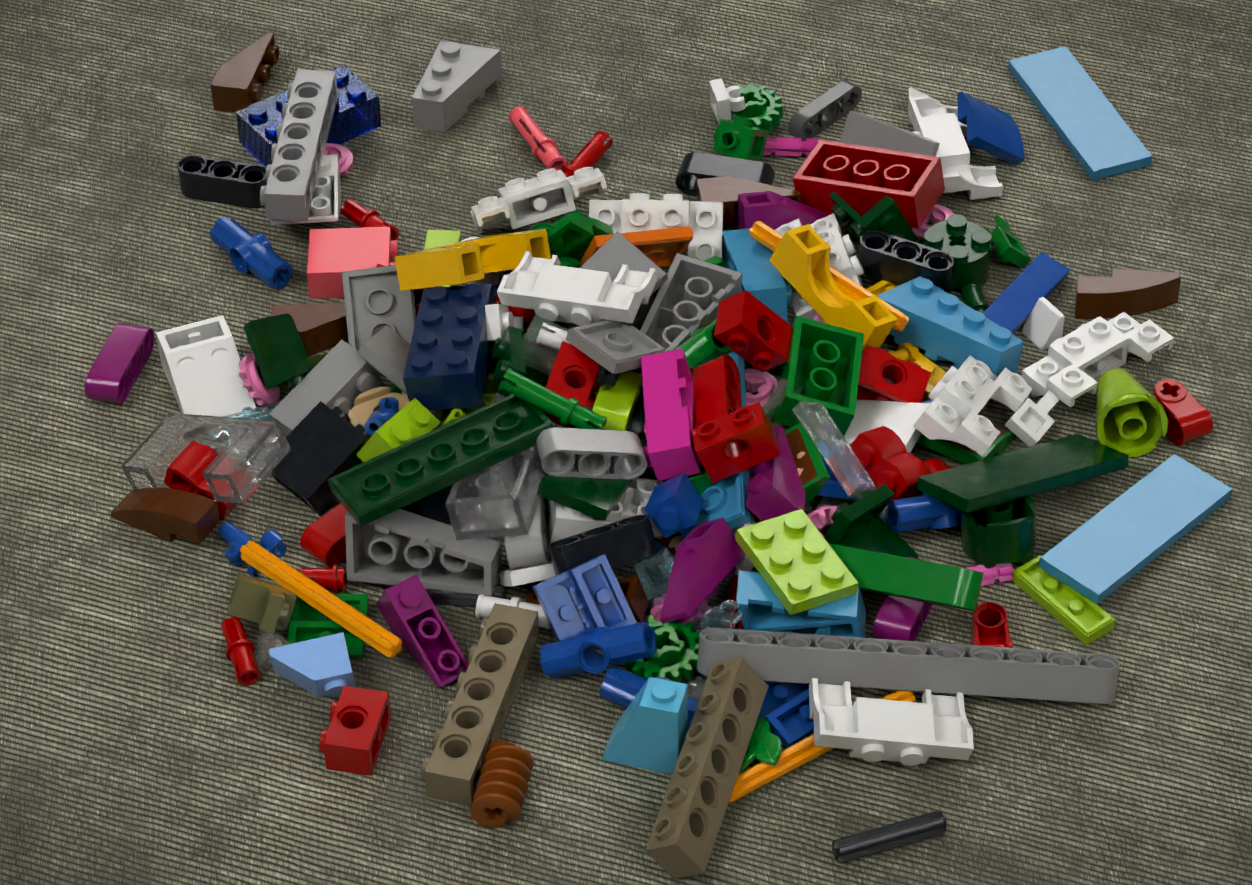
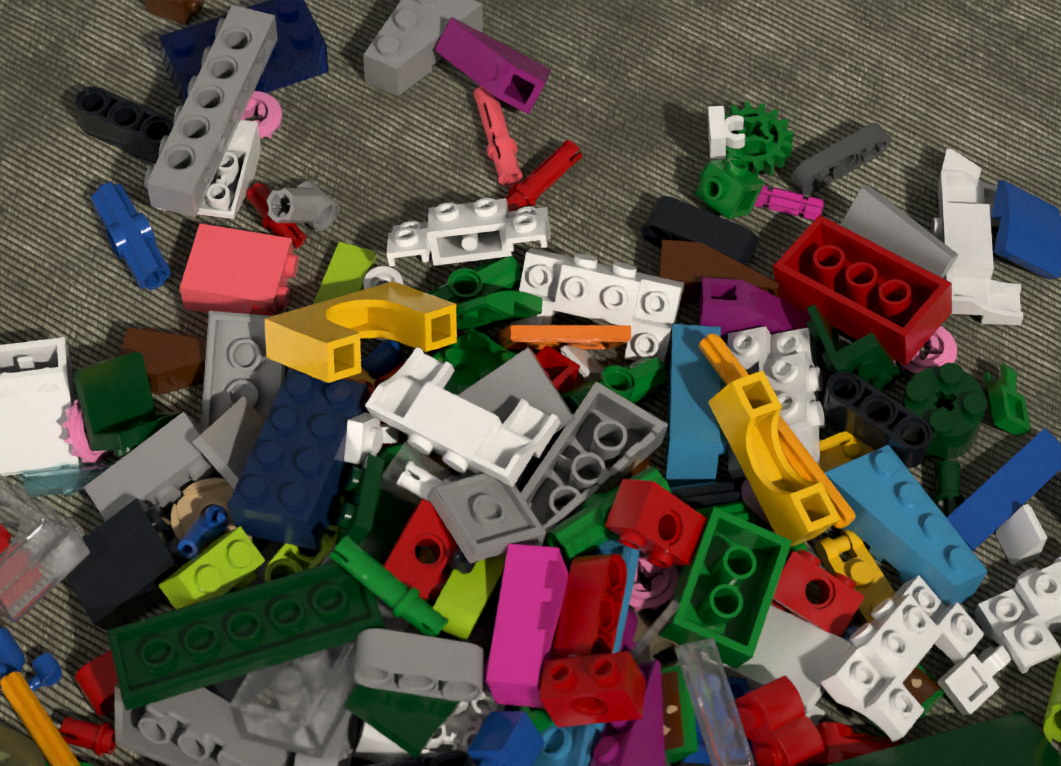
camera: 10 degrees right, 15 degrees up
none -> light grey piece [266,181,340,231]
none -> magenta slope [435,17,551,114]

